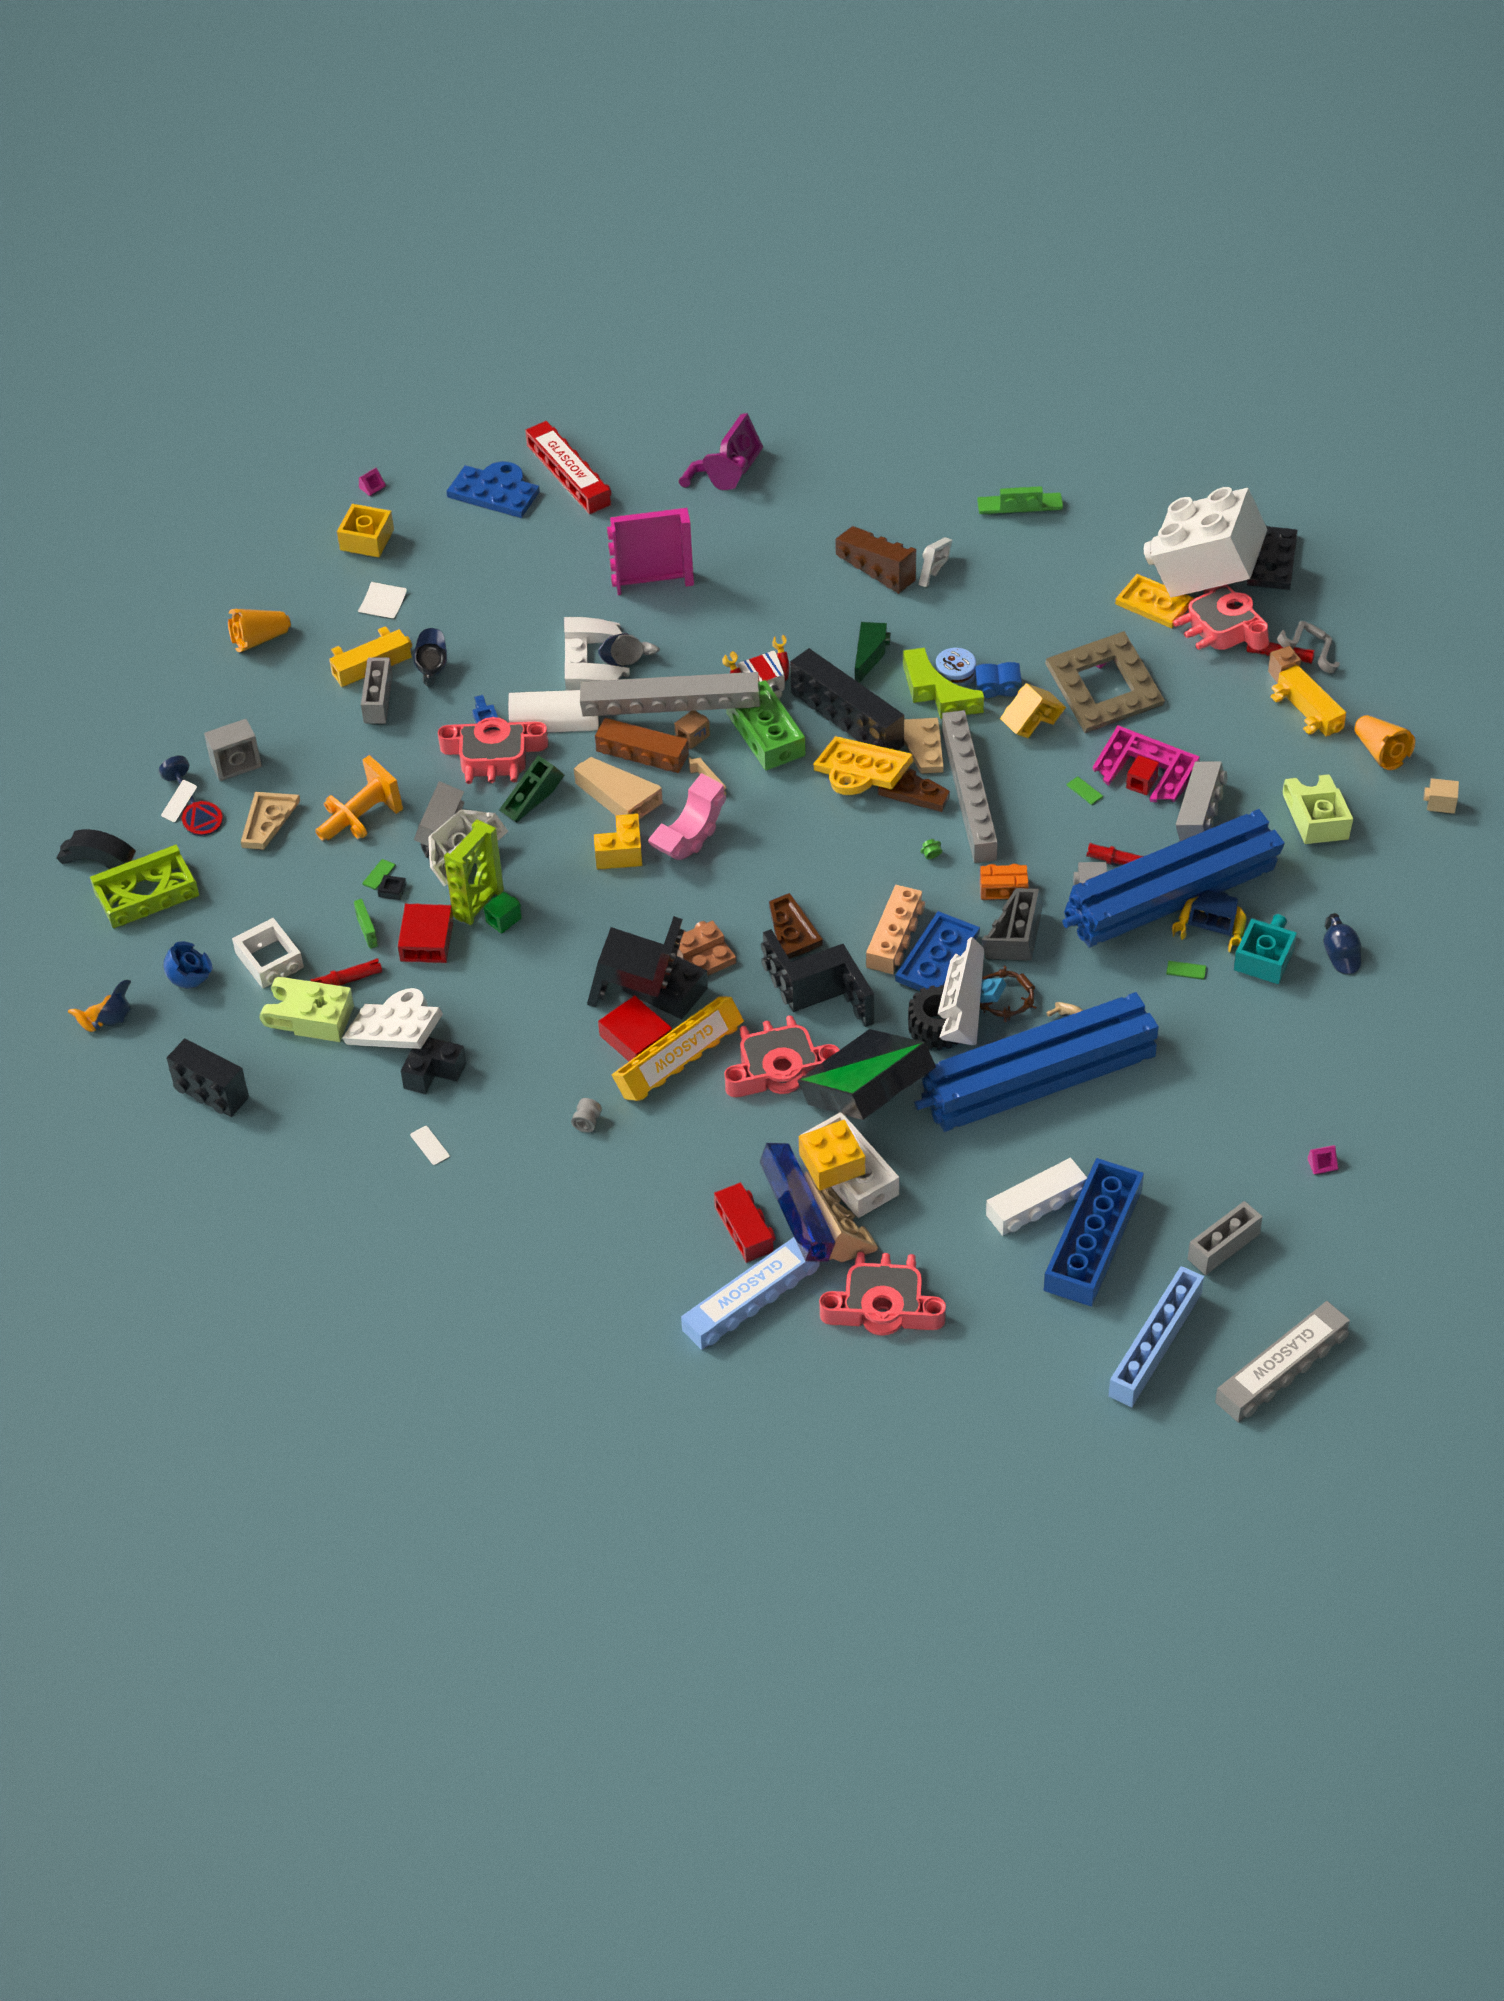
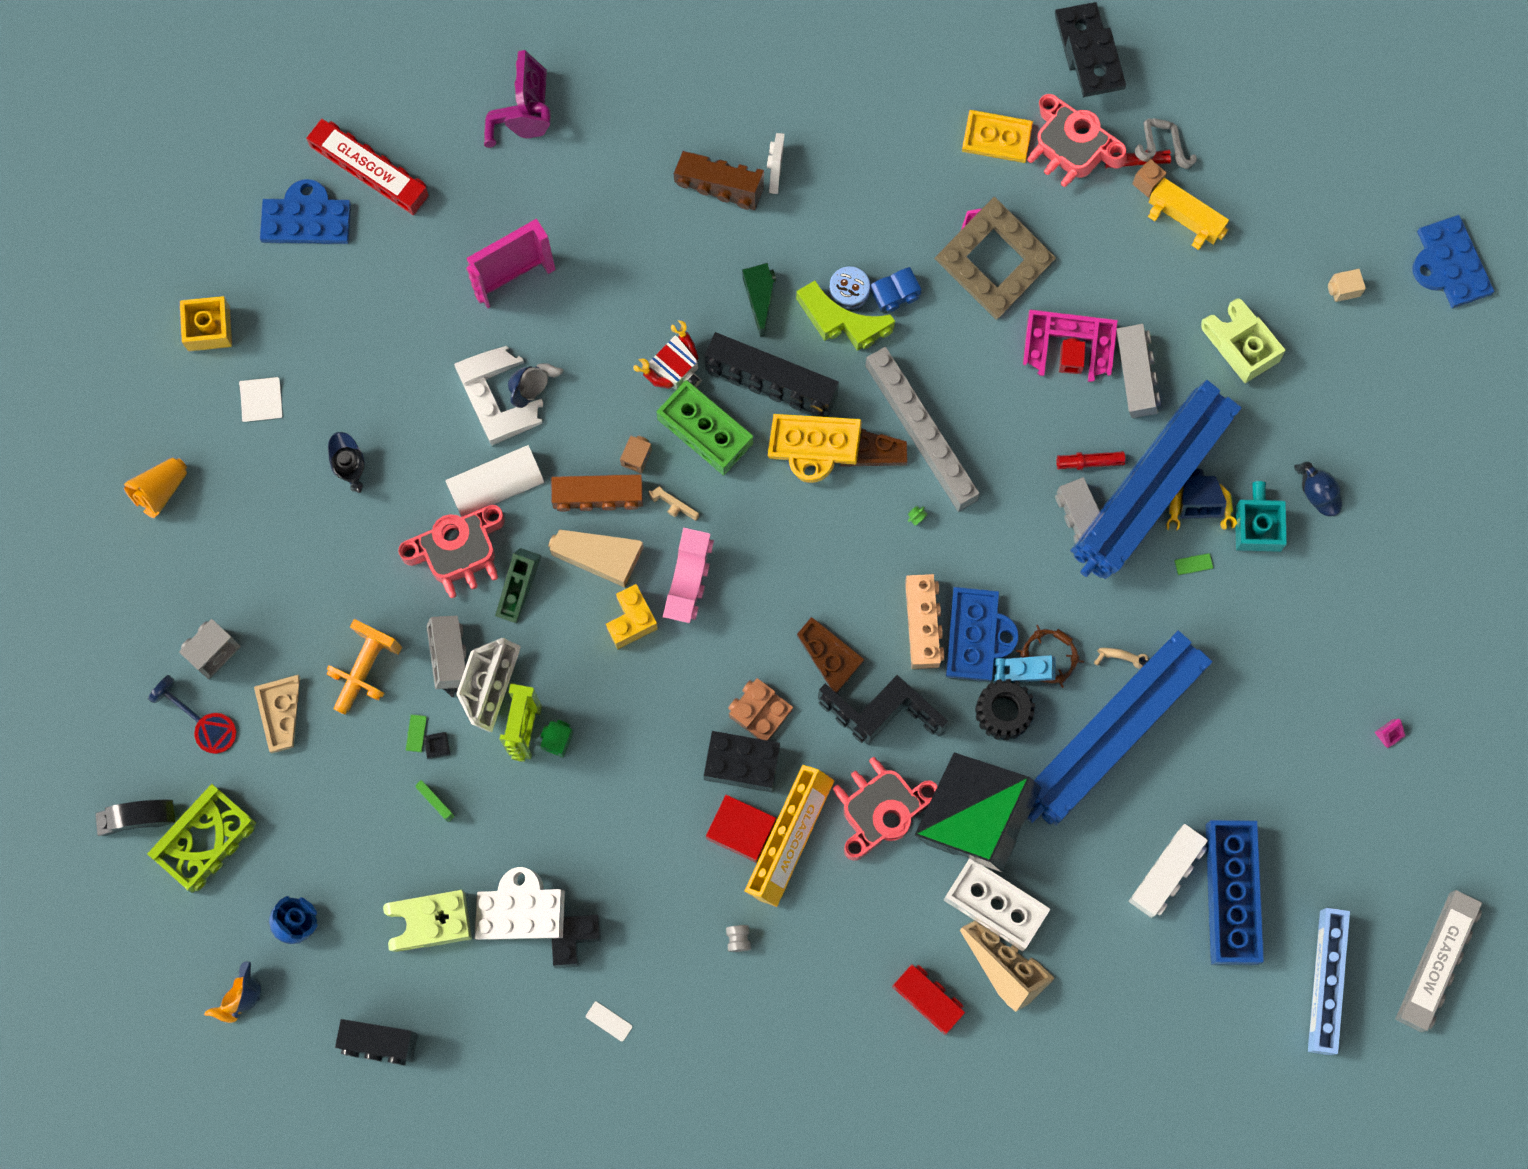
camera: 25 degrees left, 25 degrees up
white sticker [161,780,197,822] -> none
white window [232,918,304,988] -> none
red pin [310,958,382,986] -> none
yellow brick [329,626,412,687] -> none
dark pink slope [359,467,386,496] -> none
light grey brick [361,658,393,724] -> none
red brick [398,904,454,963] -> none
blue plate [472,695,498,730] -> none
light grey brick [580,672,760,716] -> none
black bracket [587,916,684,1007] -> none
light blue brick [681,1233,820,1350] -> none
clear blue brick [760,1143,836,1262] -> none
yellow brick [799,1119,865,1191] -> none
coral piece [819,1252,946,1336] -> none
tan wing [904,718,943,774] -> none
white wedge [938,937,984,1045] -> none
bright green bracket [977,486,1063,514] -> none
orange brick [980,864,1028,900] -> none
dark grey wedge [981,888,1043,961] -> none
yellow brick [1000,683,1066,738] -> none
bright green window [1066,776,1103,805] -> none
white brick [1144,487,1267,598] -> none
light grey brick [1188,1201,1263,1275] -> none
light orange cone [1354,715,1415,770] -> none

